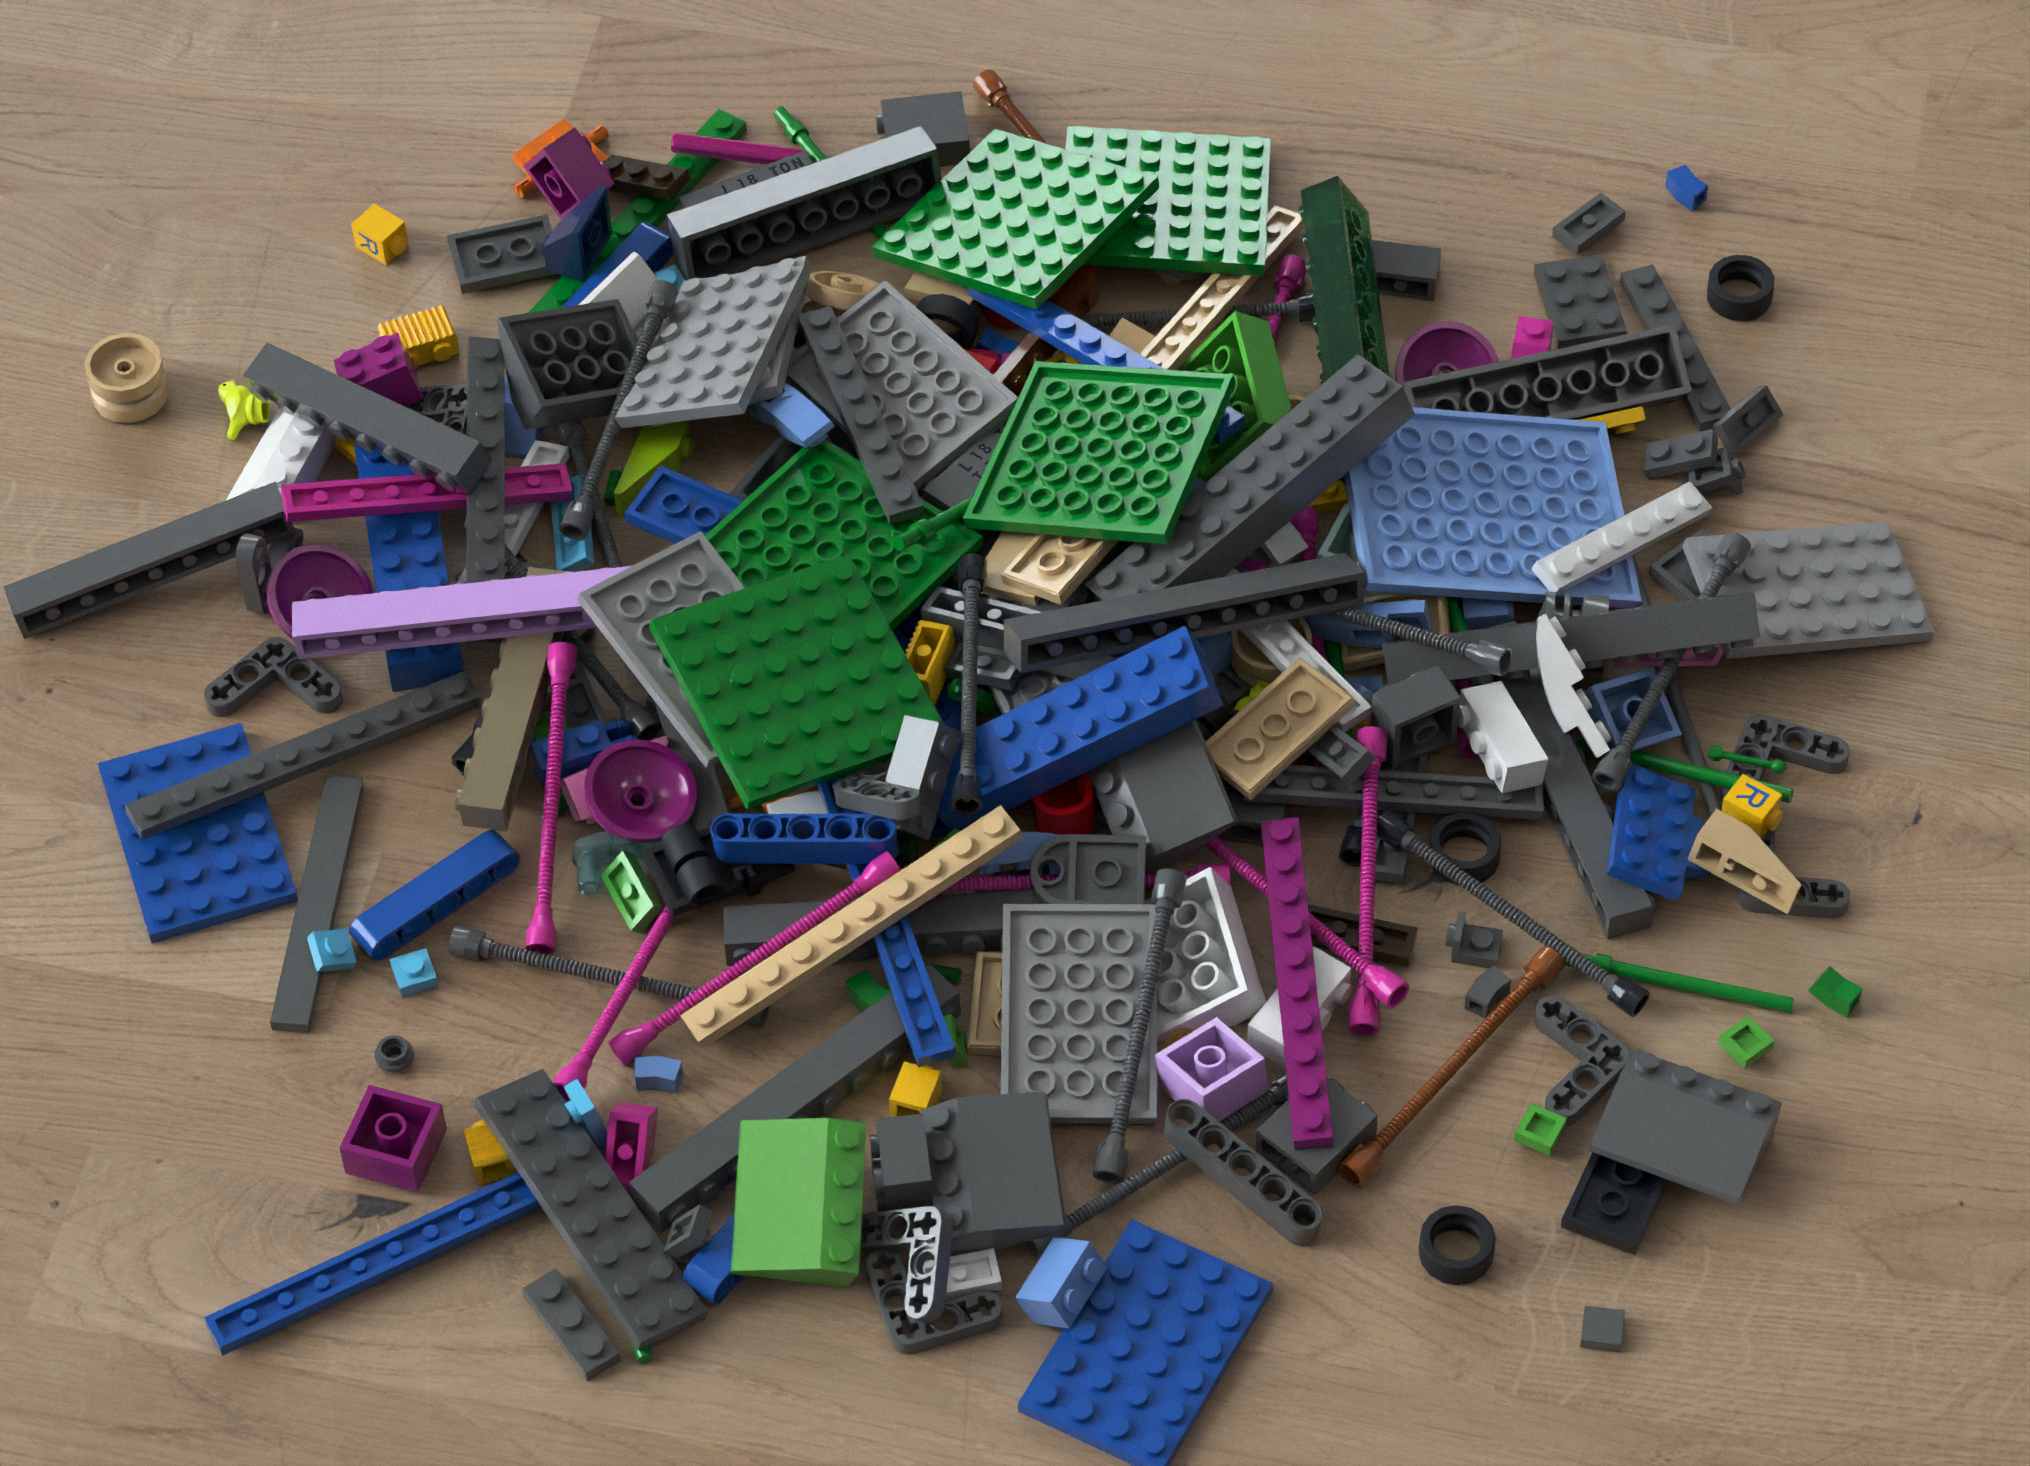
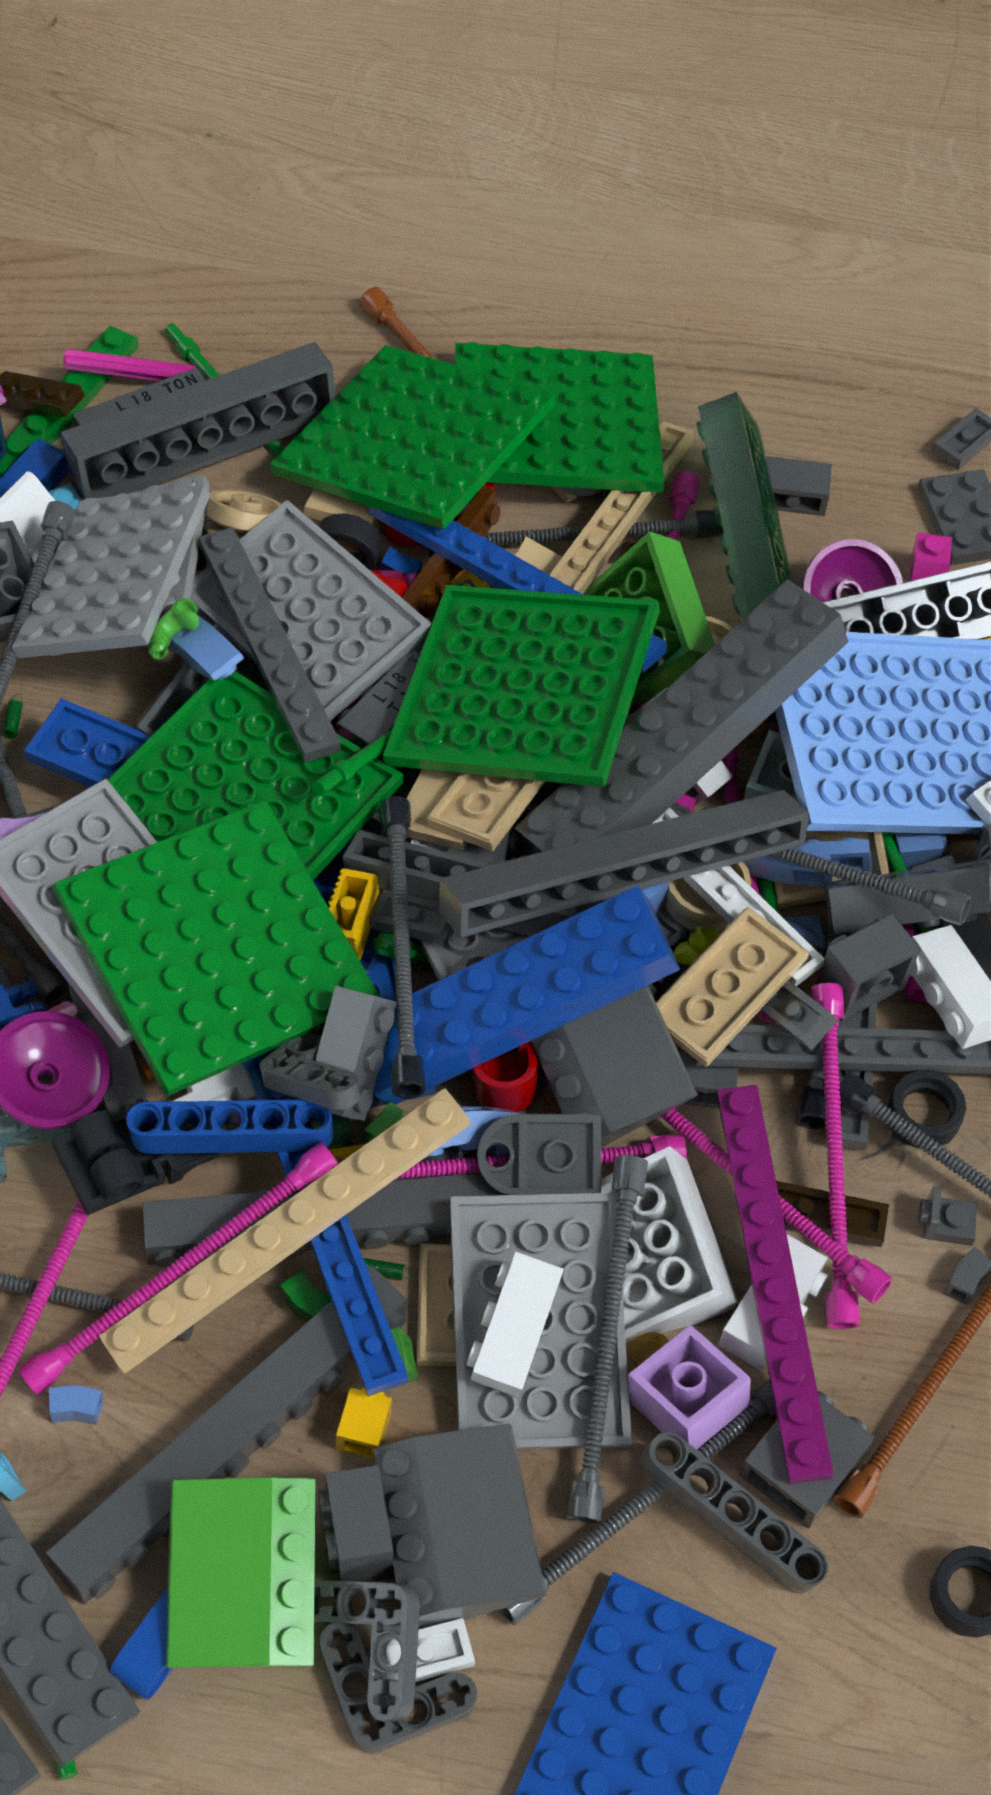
camera: 10 degrees left, 5 degrees up
bright green plate [601,851,664,933] -> none
dark pink slope [605,1102,658,1192] -> none
lime slope [614,421,695,517] -> none
dark grey bracket [663,1204,713,1267] -> none
dark grey brick [875,91,970,167] -> none
medium blue brick [1015,1237,1108,1329] -> none
none -> bright green piece [147,598,199,660]
none -> white brick [466,1251,564,1398]

